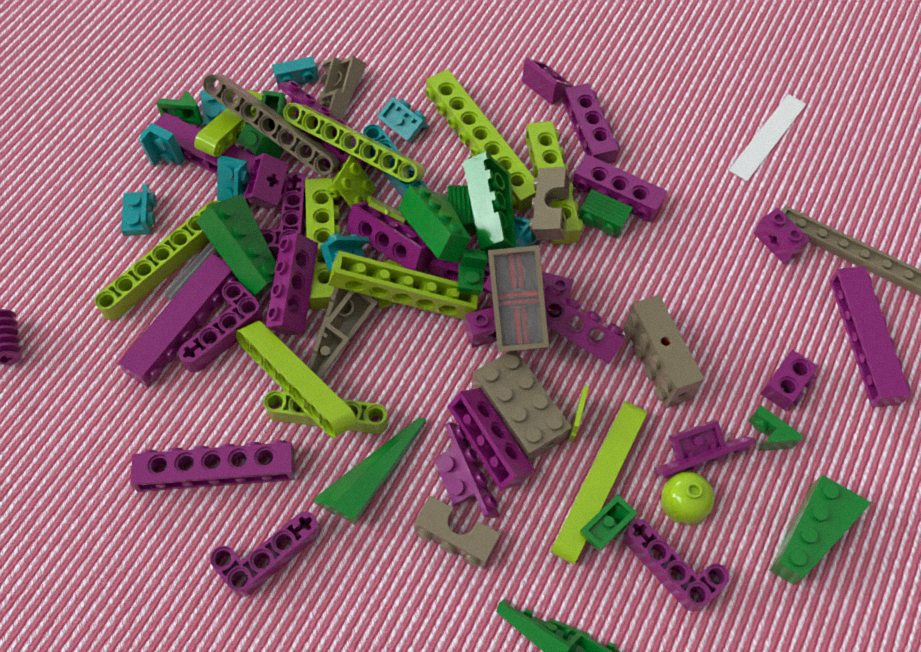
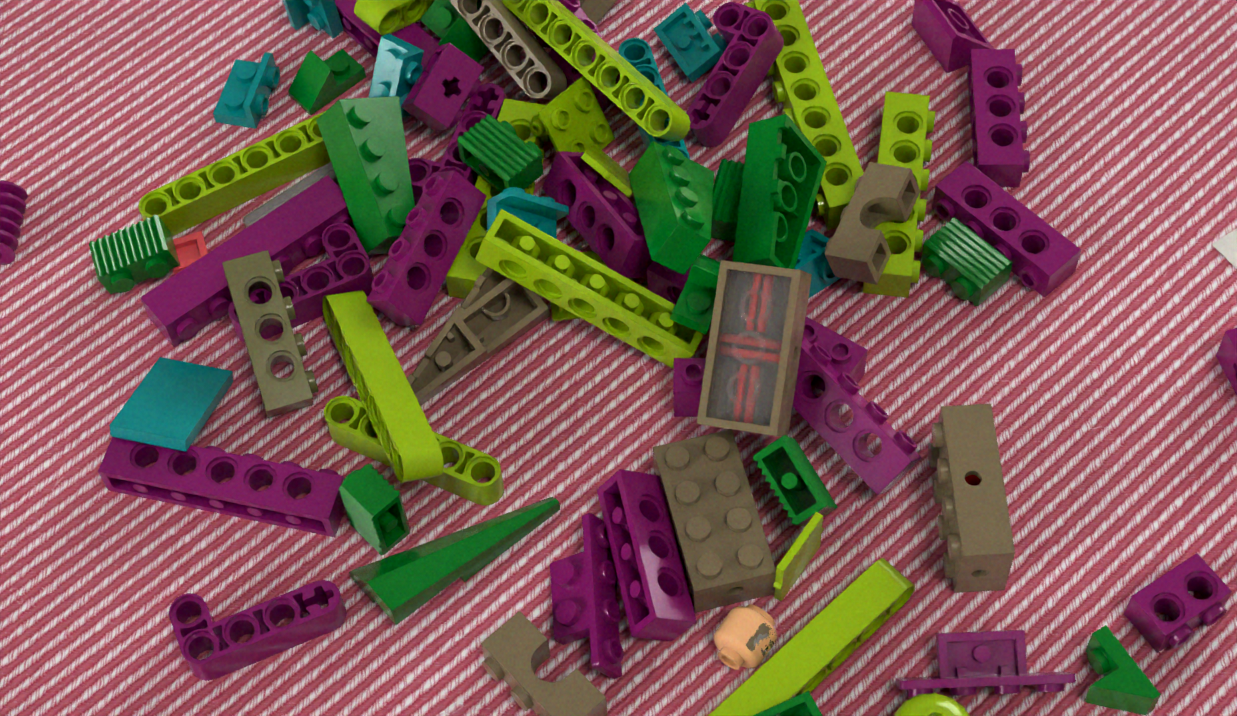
camera: 25 degrees right, 5 degrees down
none -> green brick [89,215,180,294]
none -> teal tile [109,357,233,451]
none -> coral tile [172,231,208,275]
none -> olive brick [222,250,319,418]
none -> green slope [288,49,366,115]
none -> green brick [338,464,410,555]
none -> green brick [457,114,544,193]
none -> magenta beam [686,2,784,148]
none -> light nougat head [713,604,777,670]
none -> green brick [753,435,838,527]

